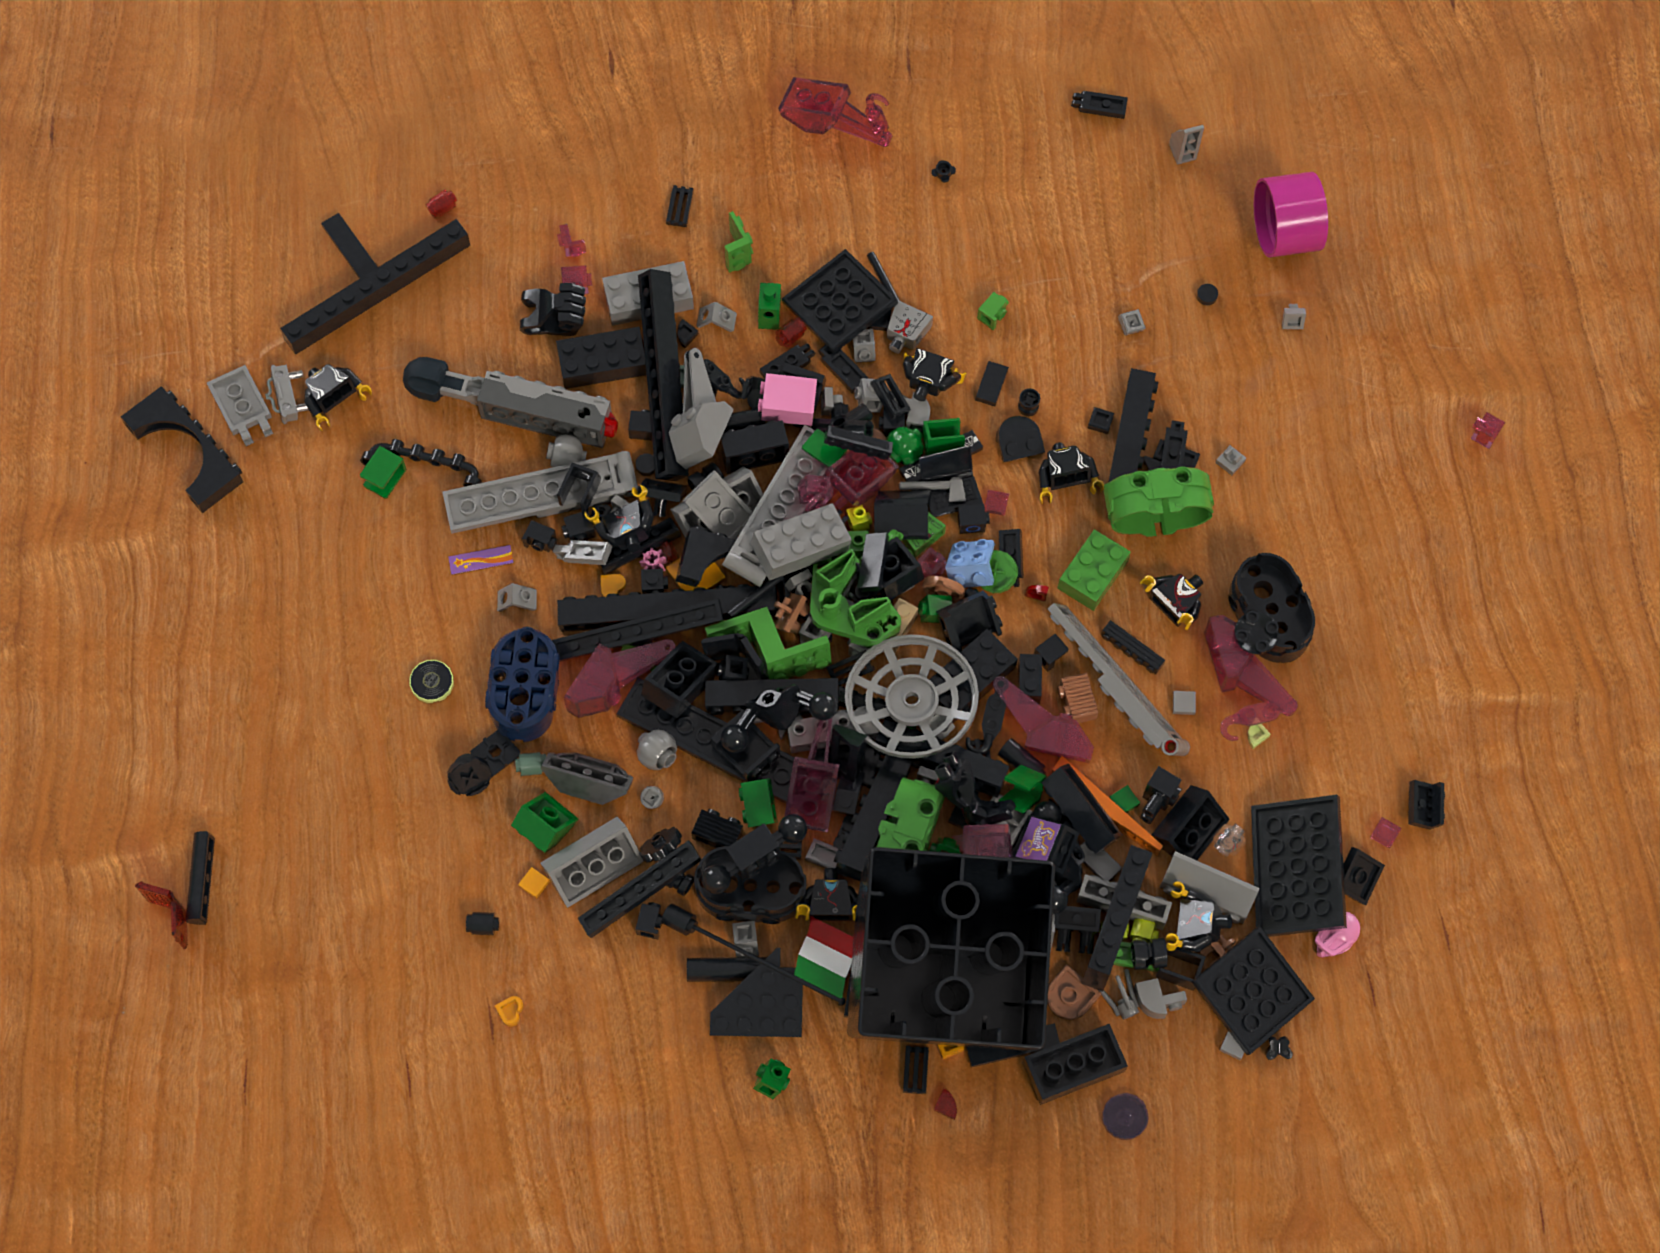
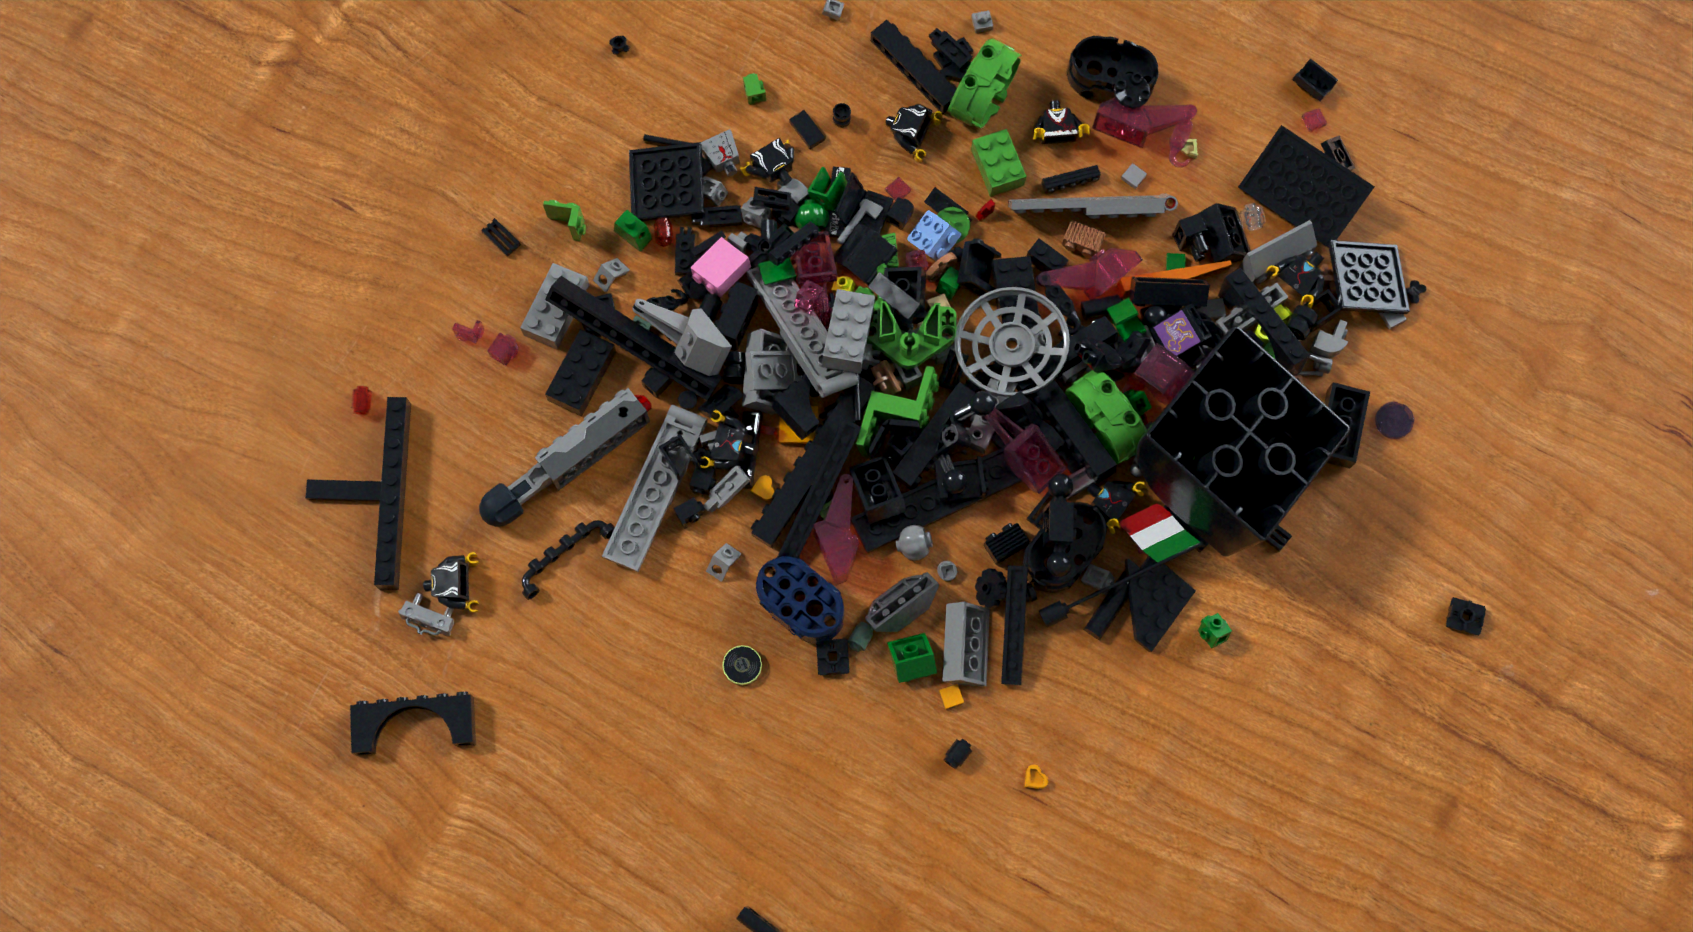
camera: 55 degrees left, 5 degrees up
light grey tile [207,365,273,446] -> none
green piece [360,446,407,499] -> none
black tile [447,753,492,796] -> none
medium lavender sticker [449,545,513,574] -> none
black piece [520,283,586,336] -> none
light grey plant [546,434,587,468] -> none
black brick [635,902,663,940] -> none
bright pink gear [640,548,668,571] -> none
black brick [641,569,668,594] -> none
green brick [739,778,778,827] -> none
clear pink slope [778,77,893,147] -> none
clear red tile [934,1088,957,1120] -> none
black slope [996,416,1045,463] -> none
black panel [1034,633,1069,672] -> none
black tile [1088,407,1114,434] -> none
bright pink helmet [1315,912,1360,957] -> none

